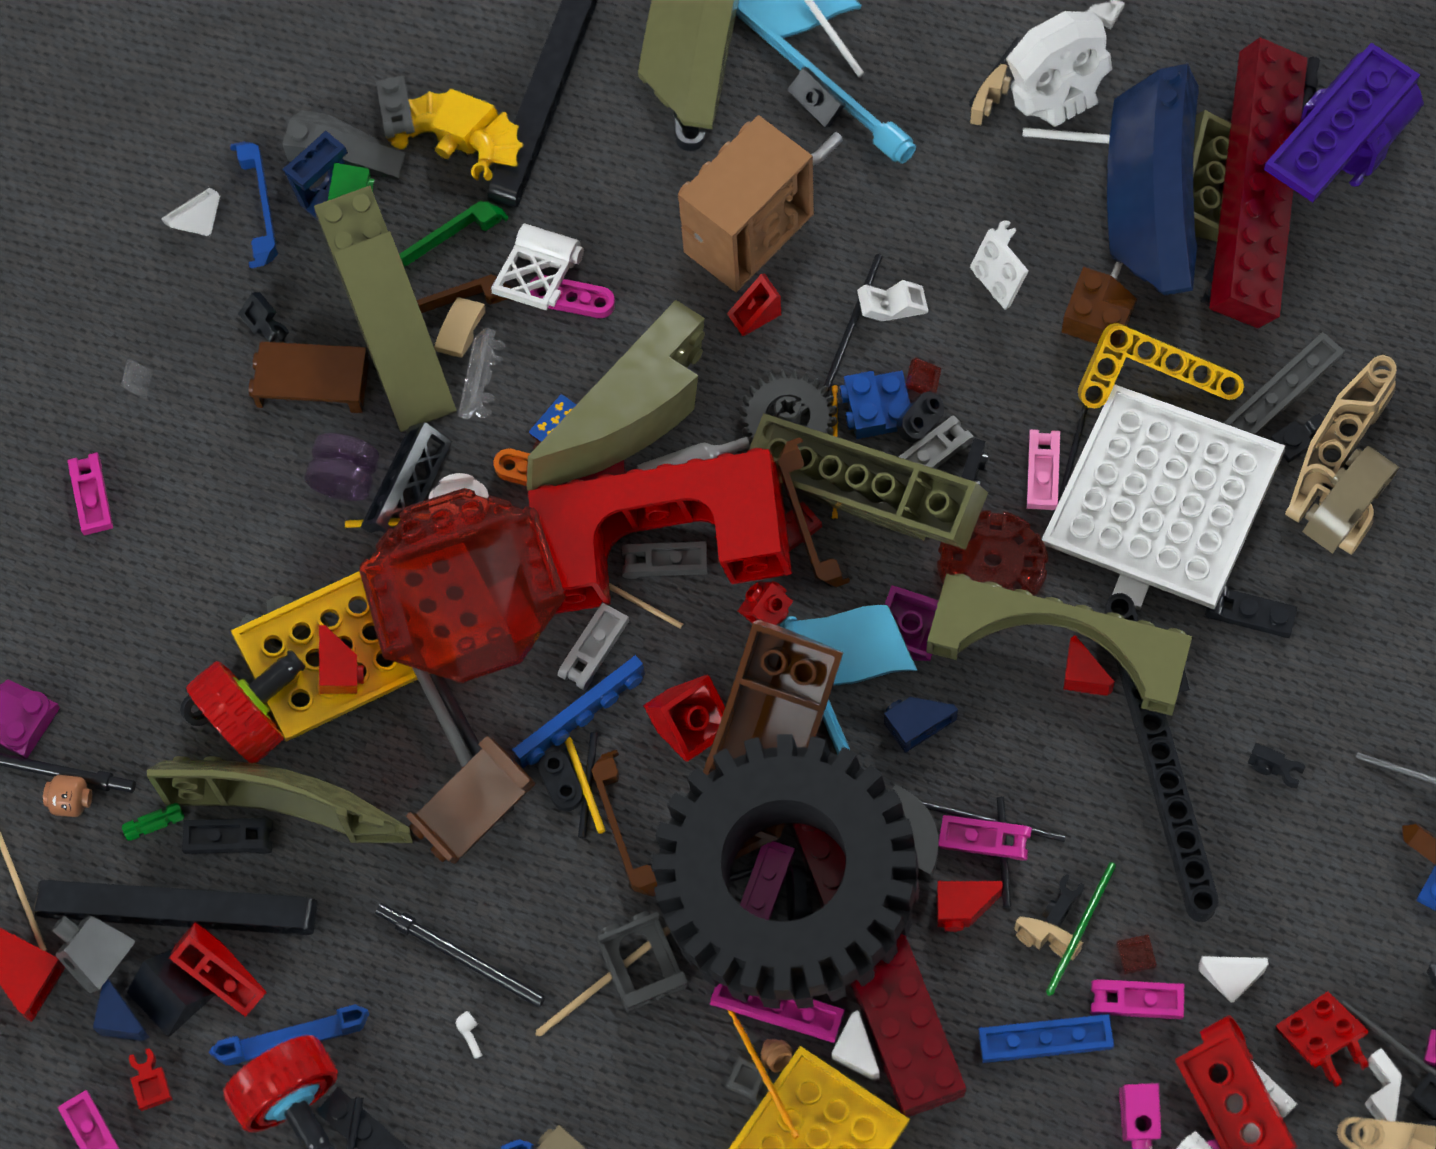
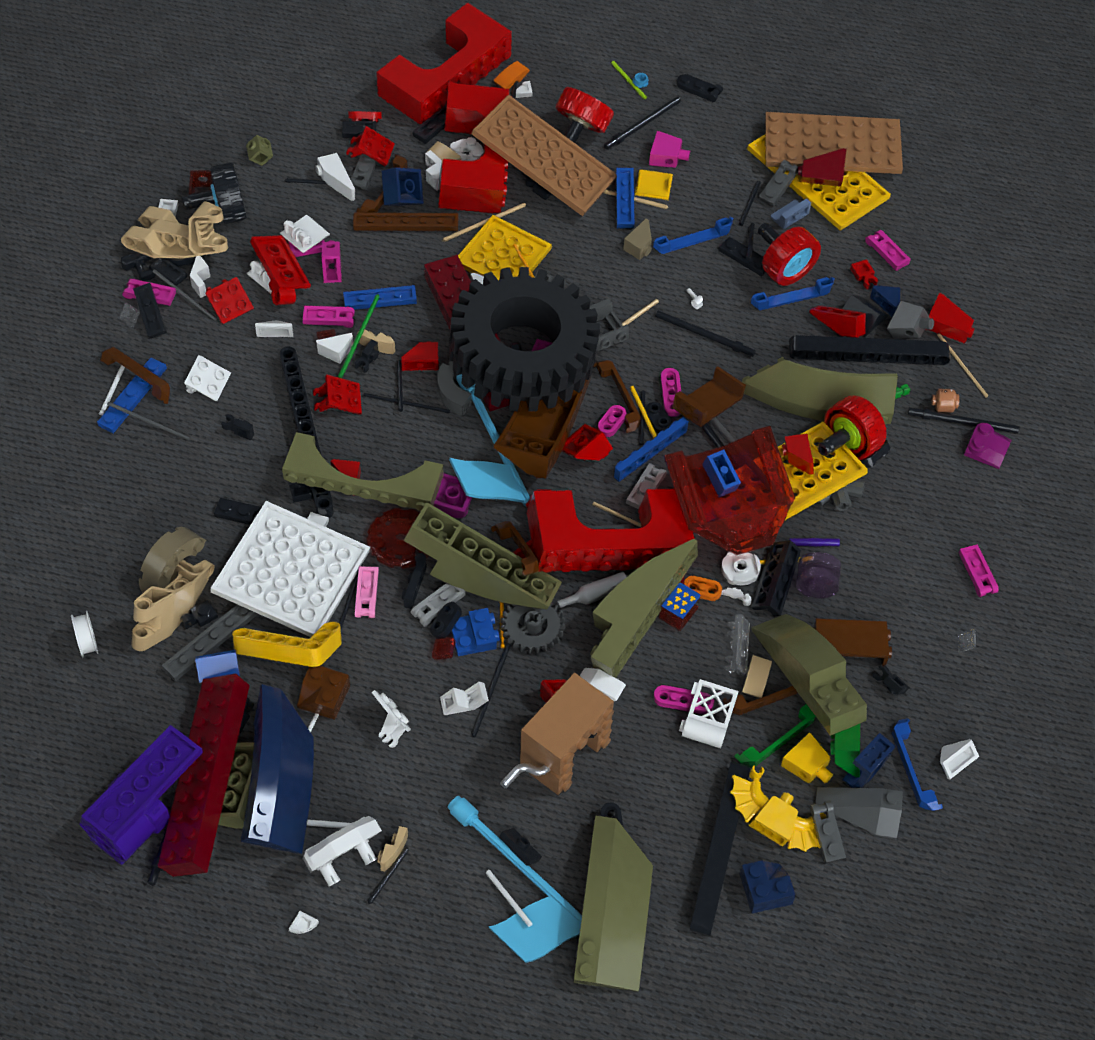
camera: 170 degrees right, 10 degrees down
dark blue slope [884,697,958,753] -> none
dark pink plate [938,815,1032,861] -> none
none -> white hinge [184,355,231,401]
none -> brick [195,650,240,683]
none -> red plate [313,375,362,415]
none -> white slope [316,333,353,364]
none -> white slope [580,668,626,701]
none -> dark pink plate [598,405,626,437]
none -> dark pink plate [661,368,681,417]
none -> blue brick [702,450,741,497]
none -> white piece [722,588,751,606]
none -> dark blue slope [740,860,795,913]
none -> yellow torso [781,733,833,784]
none -> dark purple piece [789,538,840,546]

